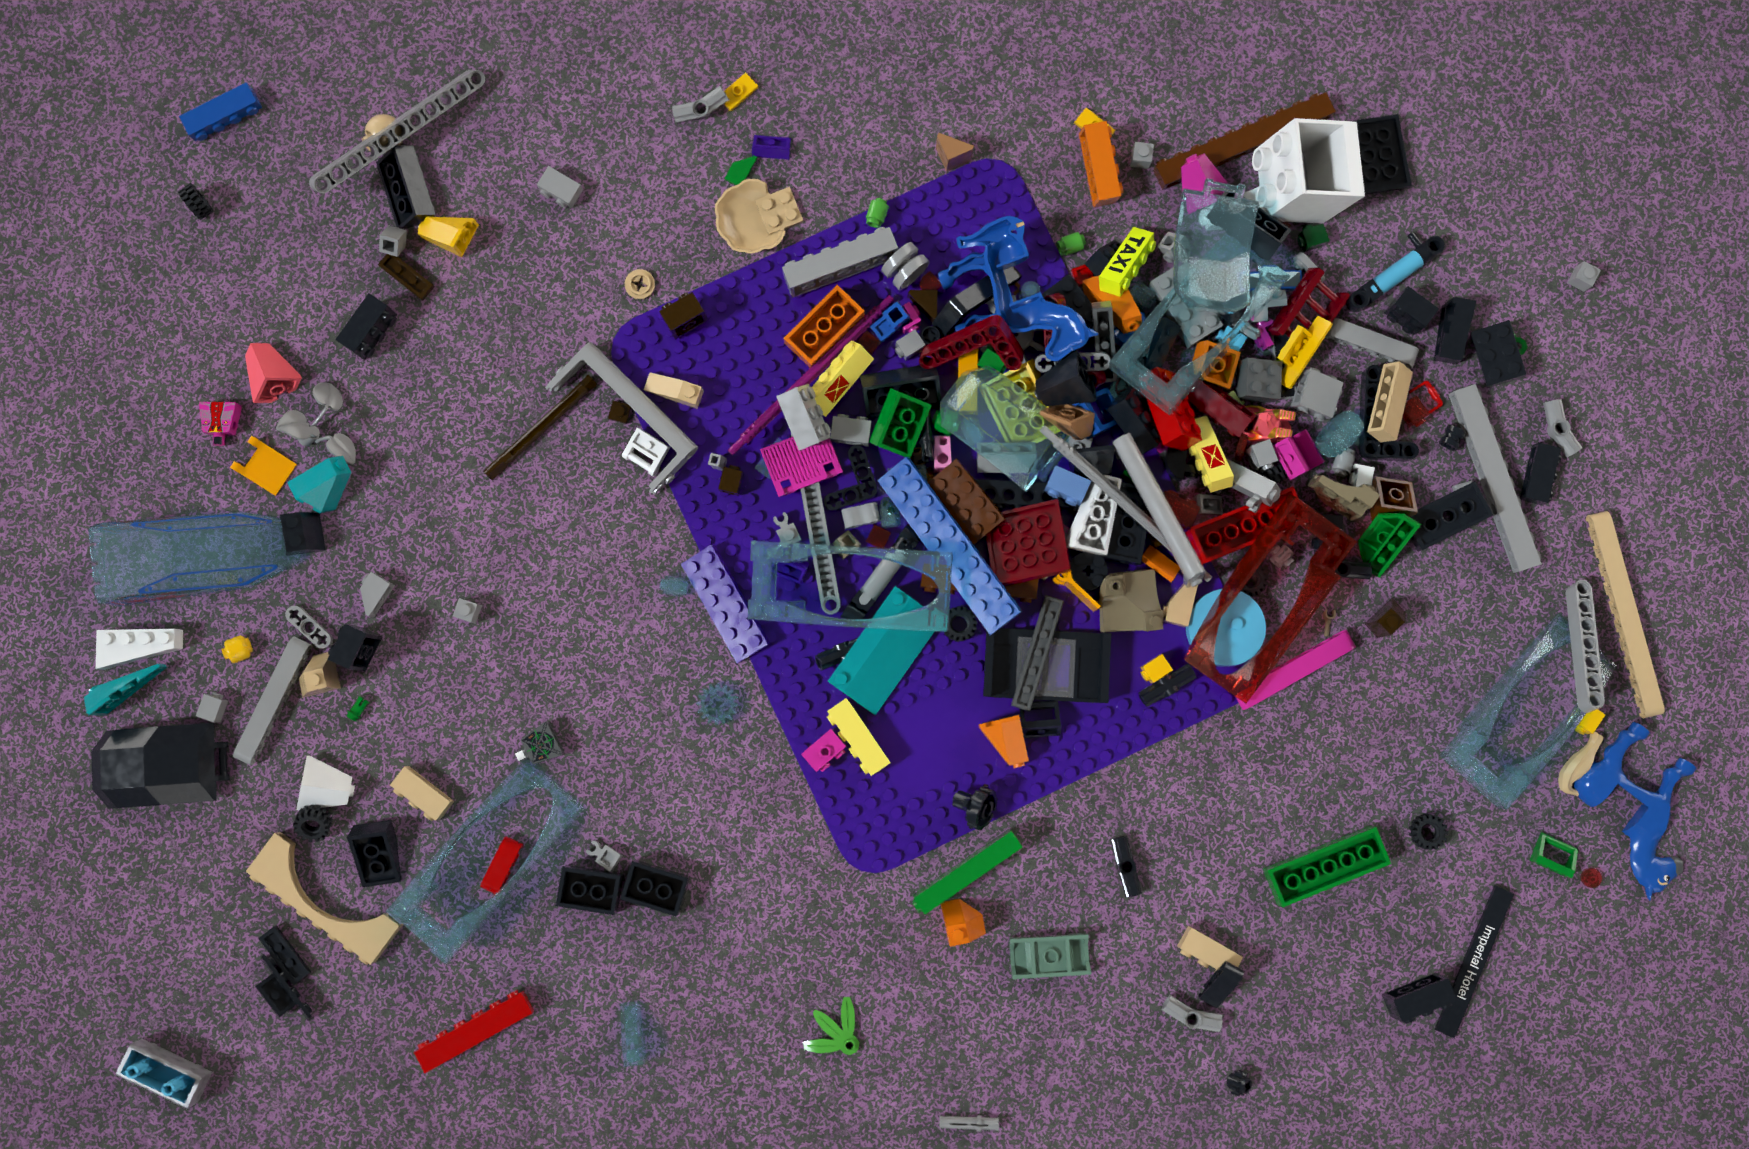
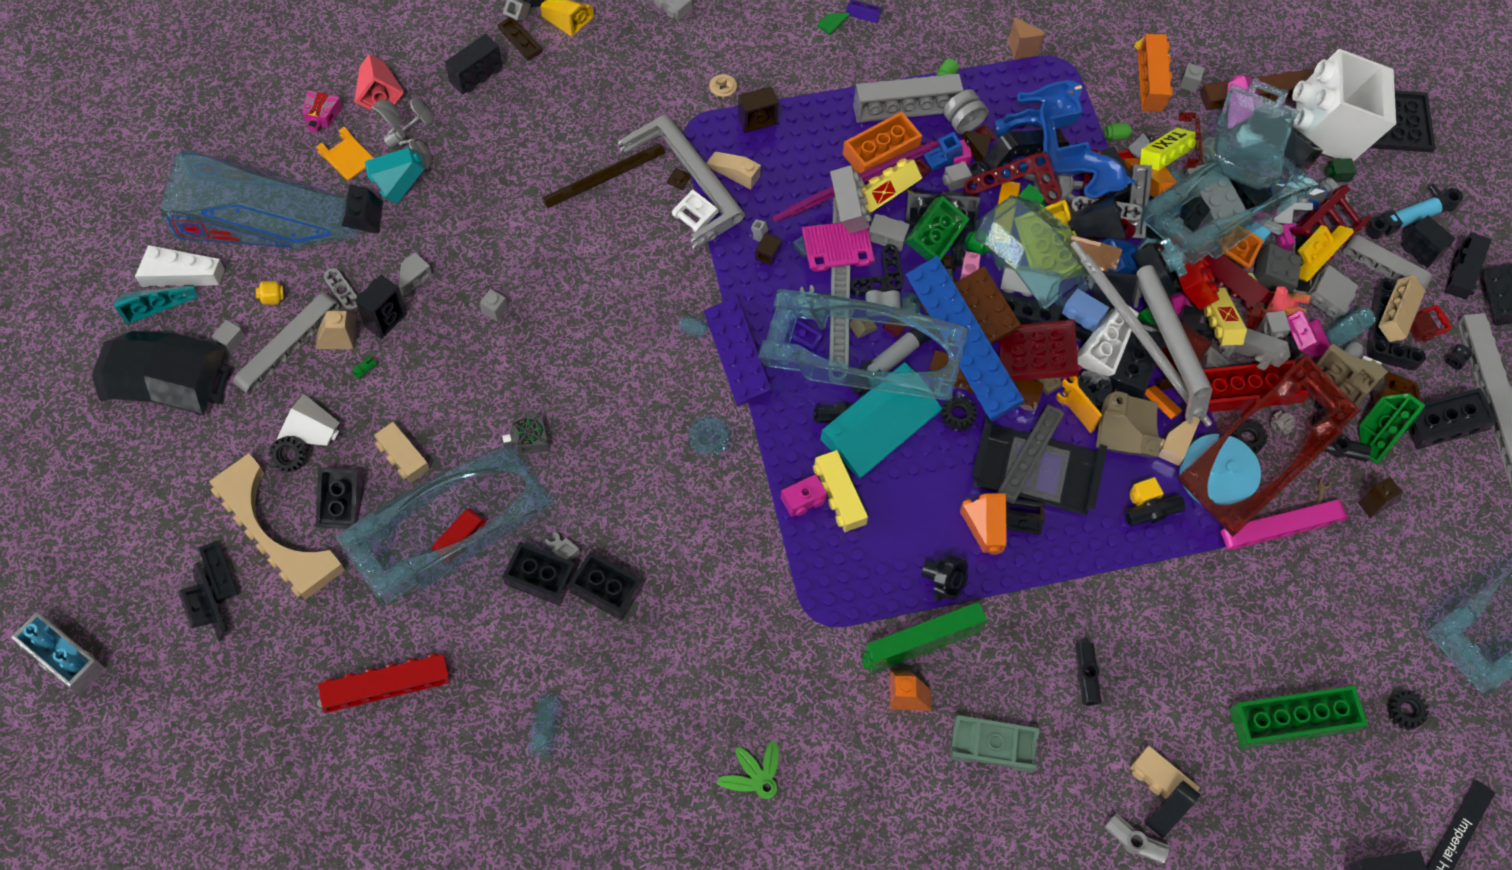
camera: 10 degrees right, 20 degrees down
tan animal [715,179,804,254] -> none
none -> clear light blue gear [1160,237,1188,277]
none -> clear red piece [1178,112,1203,168]

